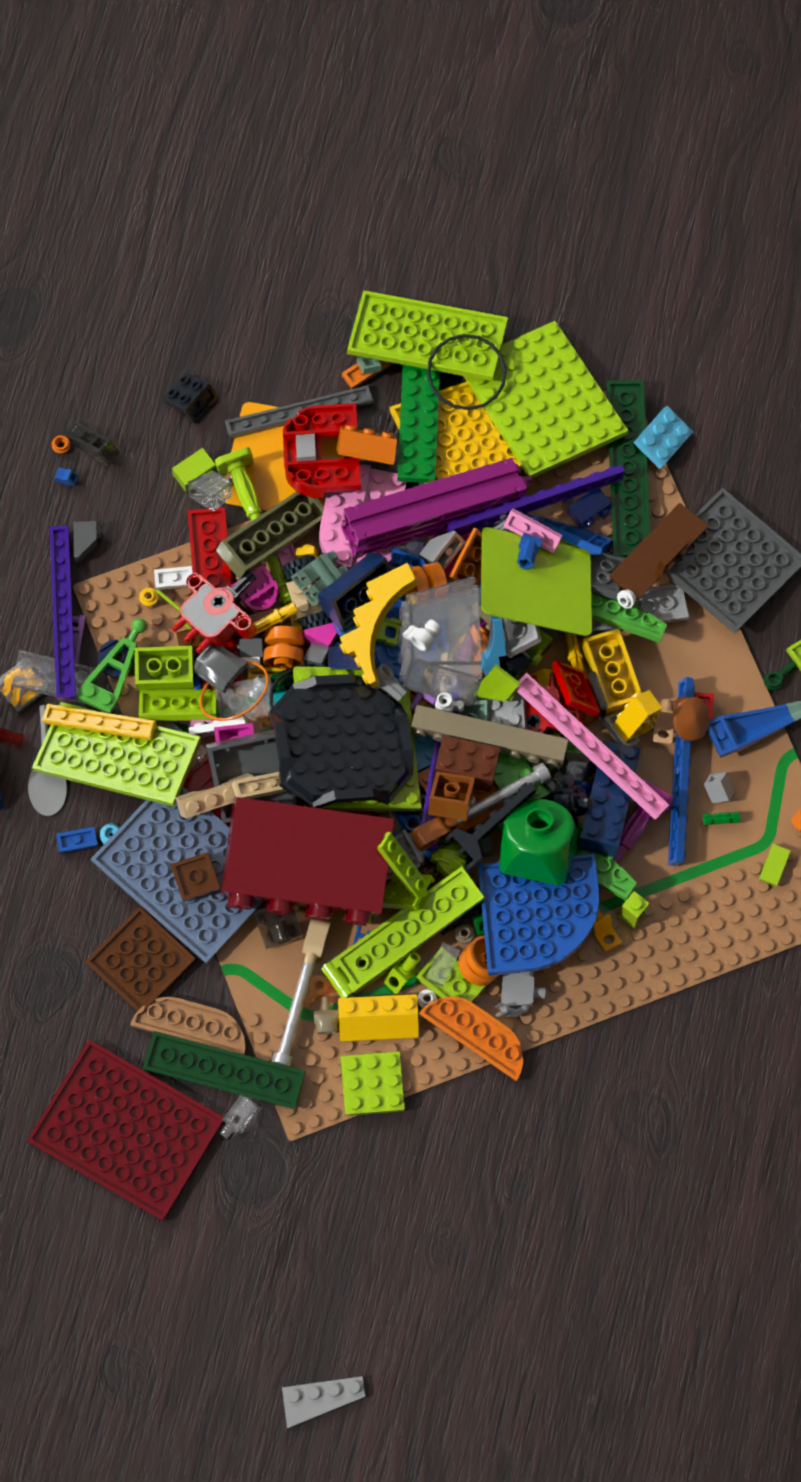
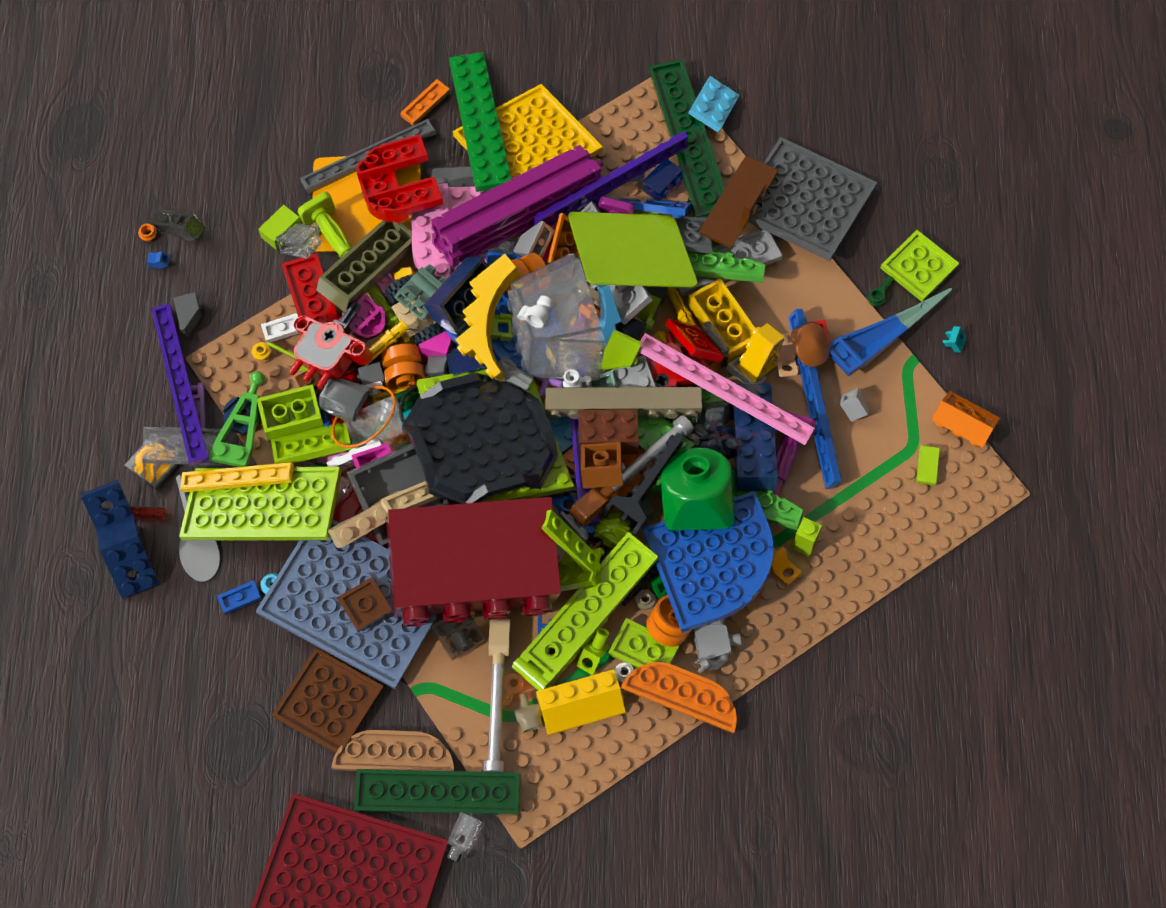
camera: 10 degrees left, 5 degrees down
black bracket [163,373,219,424] -> none
light grey slope [296,434,316,461] -> none
orange slope [336,425,397,465] -> none
lime plate [341,1051,405,1116] -> none
lime plate [347,290,508,381] -> none
sand green plate [357,357,382,374] -> none
clear plate [426,943,460,987] -> none
black piece [427,334,507,410] -> none
lime plate [463,321,629,478] -> none
bright pink plate [504,508,563,553] -> none
blue piece [517,532,542,570] -> none
white plate [617,590,636,608] -> none
green axle [703,812,741,825] -> none

